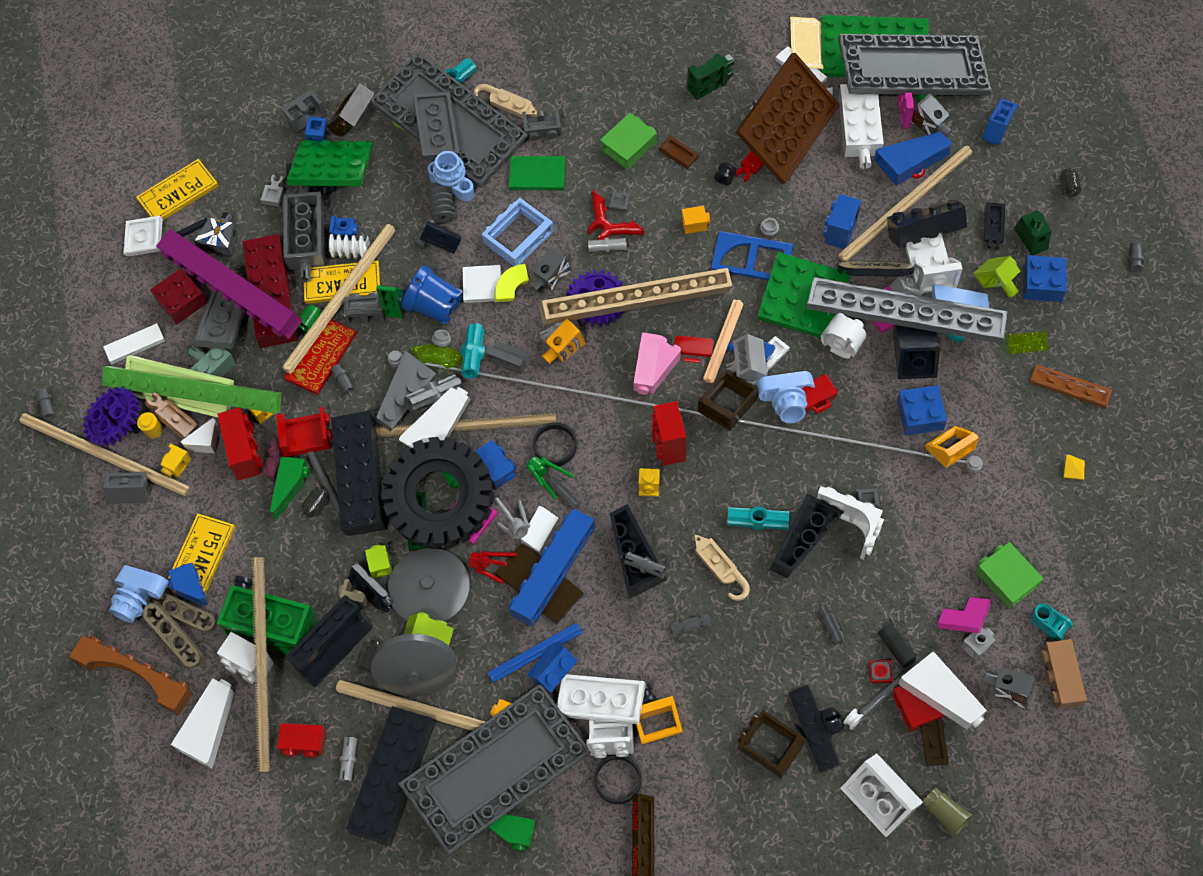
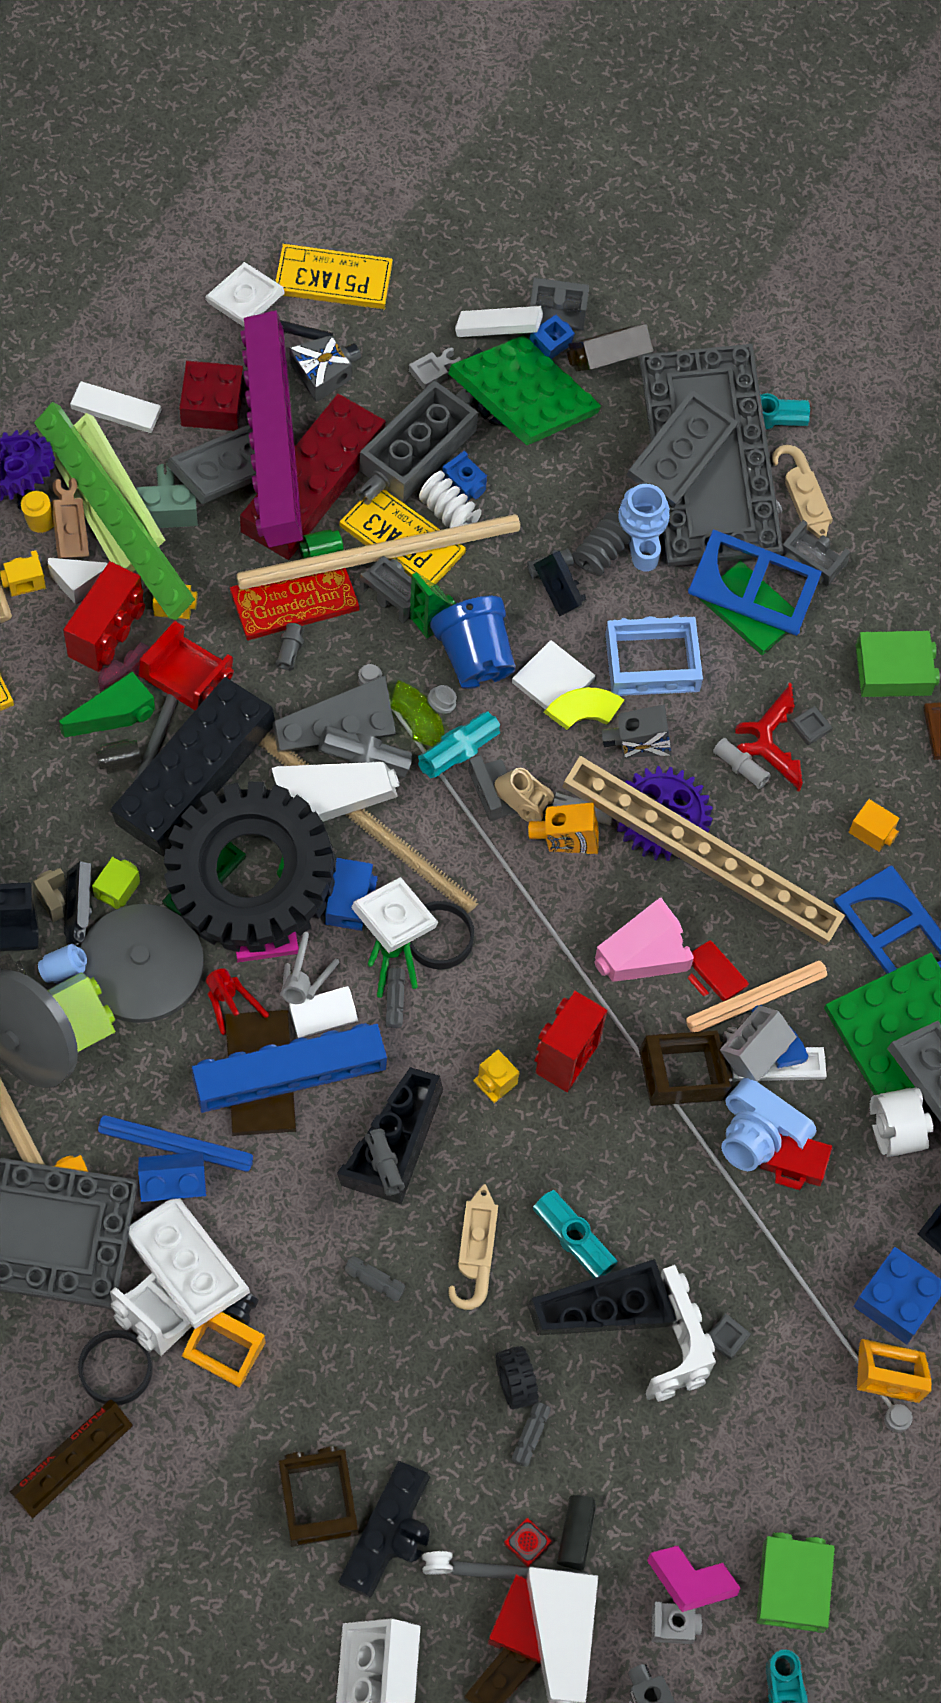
camera: 35 degrees right, 0 degrees up
none -> light blue brick [38,944,87,984]
none -> white tile [351,877,438,953]
none -> white tile [455,306,543,337]
none -> tan piece [494,768,554,822]
none -> black tyre [495,1345,539,1410]
none -> blue window [688,529,822,636]

